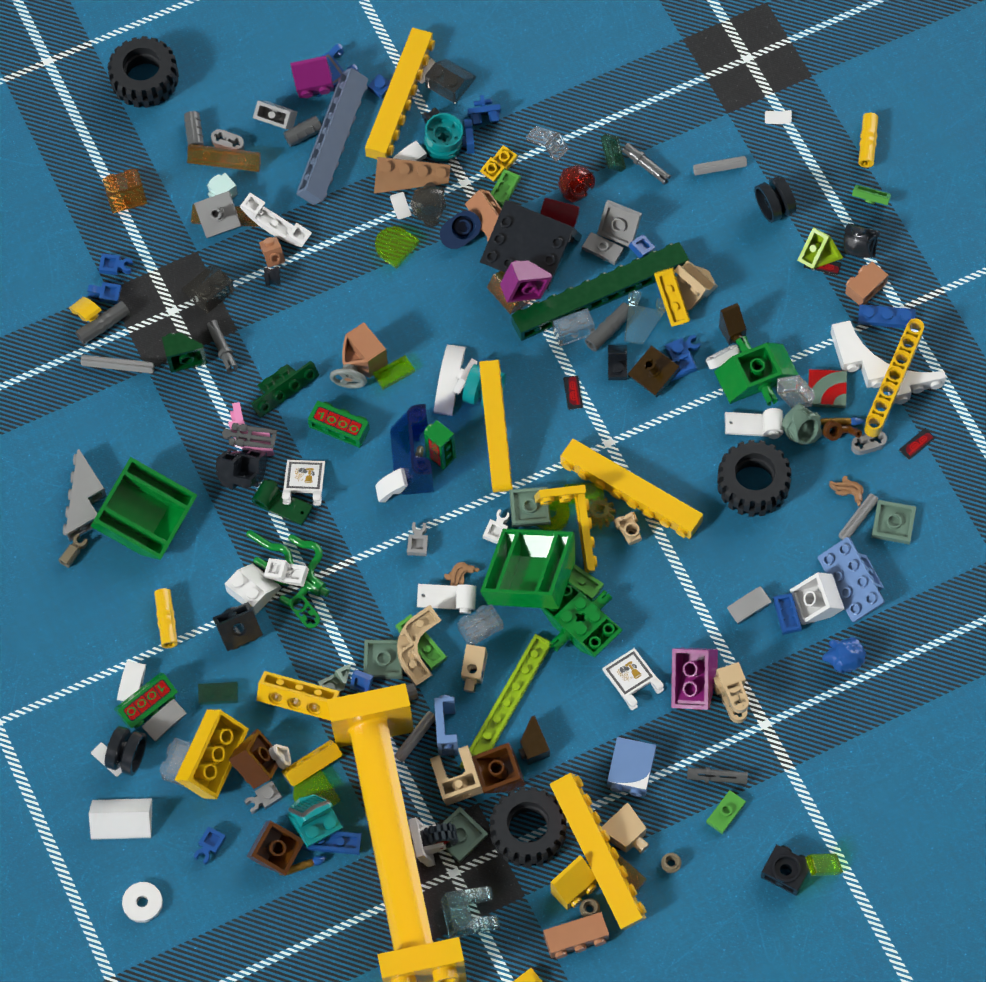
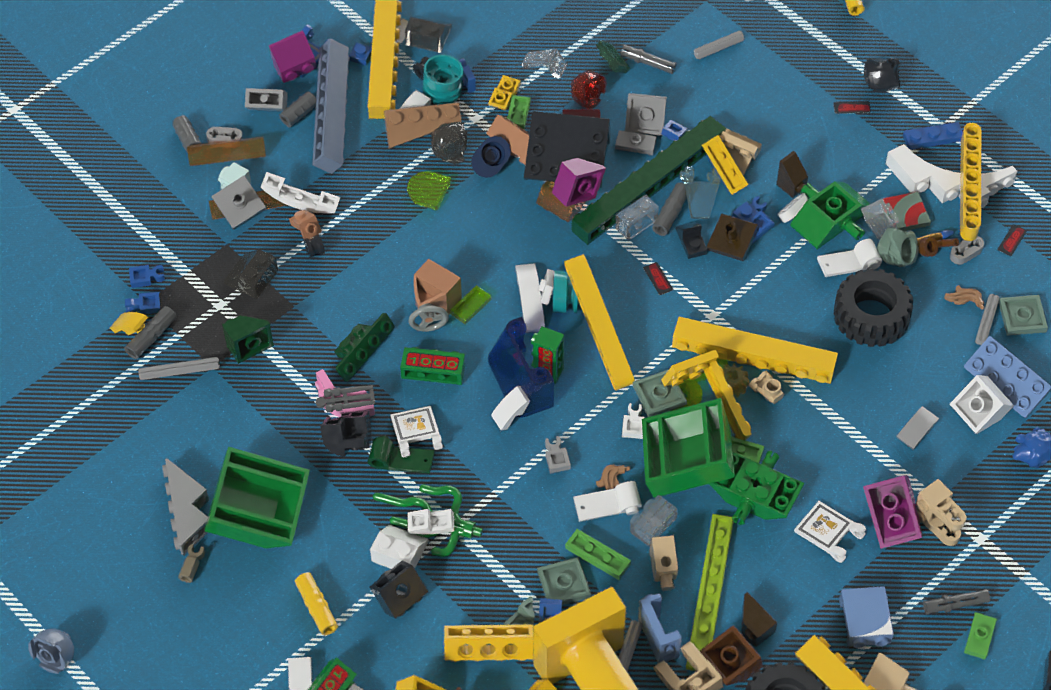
camera: 20 degrees left, 10 degrees down
clear orange bracket [102,169,148,214] -> none
black tyre [107,36,179,108] -> none
clear green plate [198,682,238,705] -> none
dark grey pin [206,320,238,372] -> none
green beam [290,595,320,629] -> none
white sticker [390,192,411,219] -> none
tan plate [397,605,441,687] -> none
blue hips [467,95,501,126] -> none
black wheel [754,175,797,223] -> none
blue plate [773,593,802,635] -> none
lime slope [797,228,843,269] -> none
nougat brick [845,261,889,305] -> none
bright green plate [852,185,891,205] -> none

